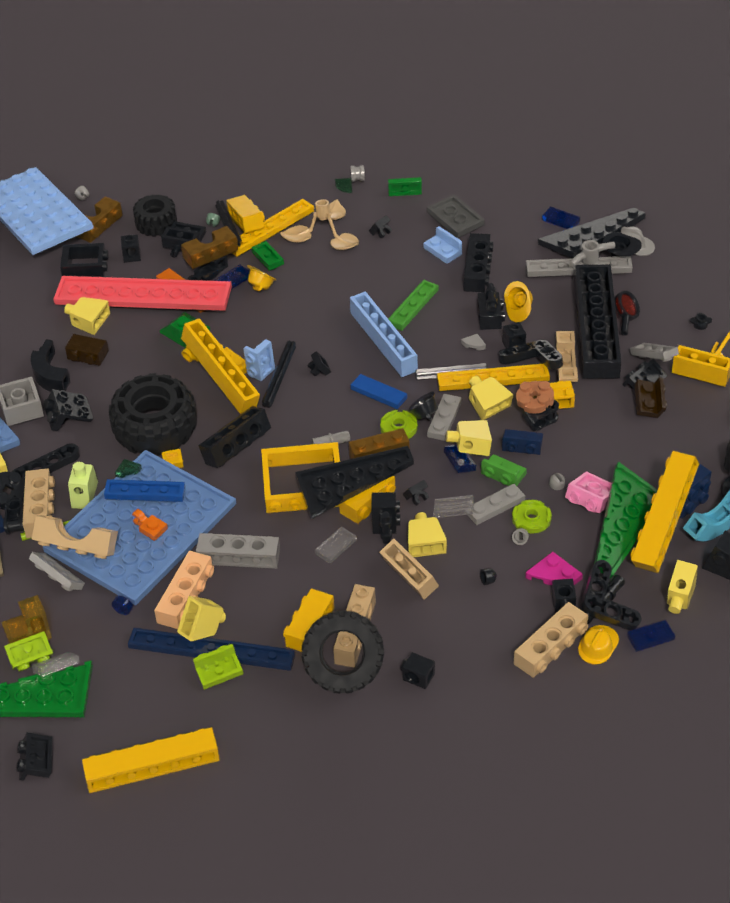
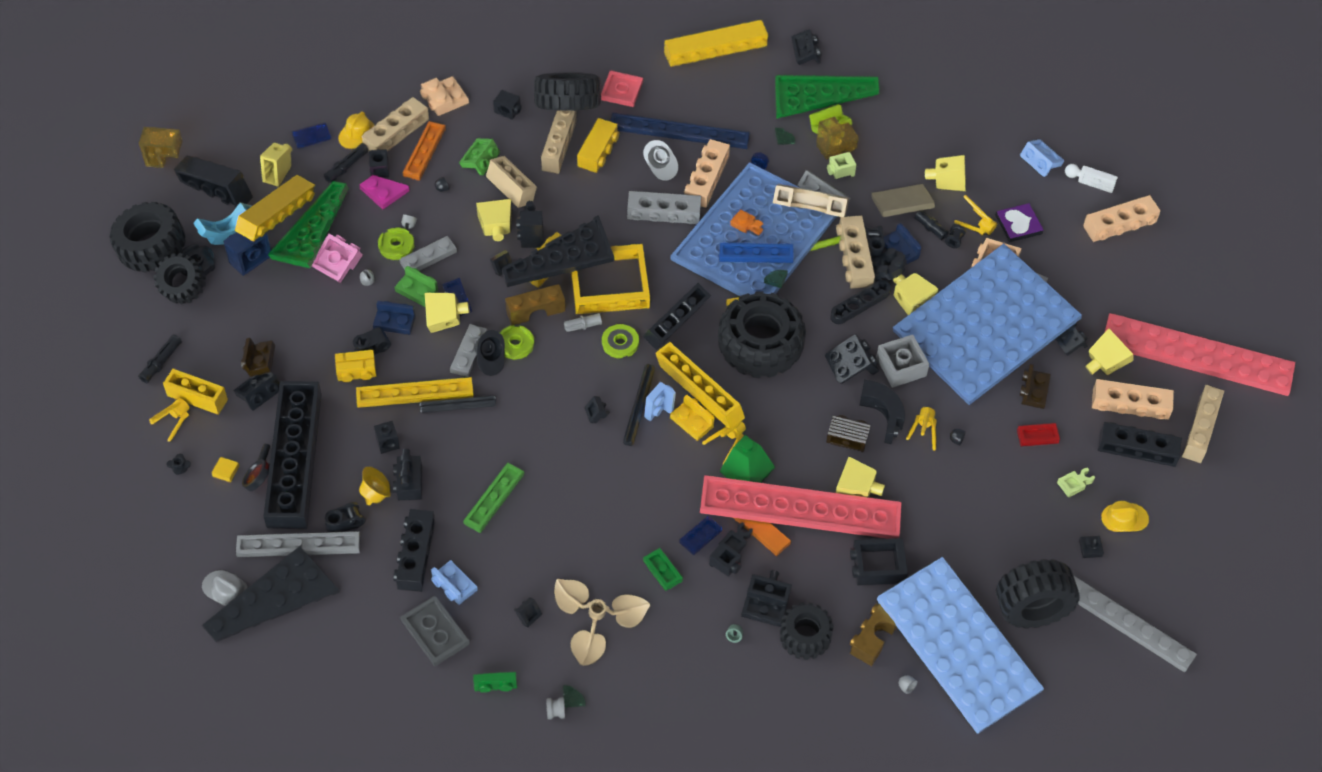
camera: 175 degrees right, 10 degrees up
clear tile [32,652,80,677] -> none
yellowish green torso [68,462,98,509] -> none
black brick [121,234,141,263] -> none
light yellow torso [177,596,226,641] -> none
pearl gold arch [181,226,238,269] -> none
lime bracket [193,644,244,690] -> none
black axle [215,200,242,246] -> none
yellow brick [226,195,265,233] -> none
yellow plate [232,199,314,257] -> none
yellow piece [247,265,277,291] -> none
clear tile [315,526,357,564] -> none
light blue brick [350,291,418,377] -> none
blue tile [350,374,407,409] -> none
clear tile [433,495,475,518] -> none
light grey tile [461,334,486,351] -> none
light yellow torso [469,376,513,420] -> none
black beam [498,340,563,369] -> none
nougat plate [516,381,554,414] -> none
clear blue plate [542,206,580,229] -> none
tan slope [556,331,578,382] -> none
light grey piece [569,240,615,267] -> none
black beam [582,560,642,630] -> none
black piece [603,232,642,257] -> none
light grey plate [630,343,679,362] -> none
none -> yellow tile [212,457,239,482]
none -> black piece [325,502,365,533]
none -> orange tile [403,121,446,181]
none -> light nougat plate [420,76,469,116]
none -> bright green bracket [459,138,500,176]
none -> coral plate [601,71,643,107]
none -> lime tile [602,324,639,359]
none -> light grey piece [643,140,678,180]
none -> clear green tile [775,128,795,145]
none -> yellowish green brick [827,152,856,179]
none -> yellow plant [906,407,937,451]

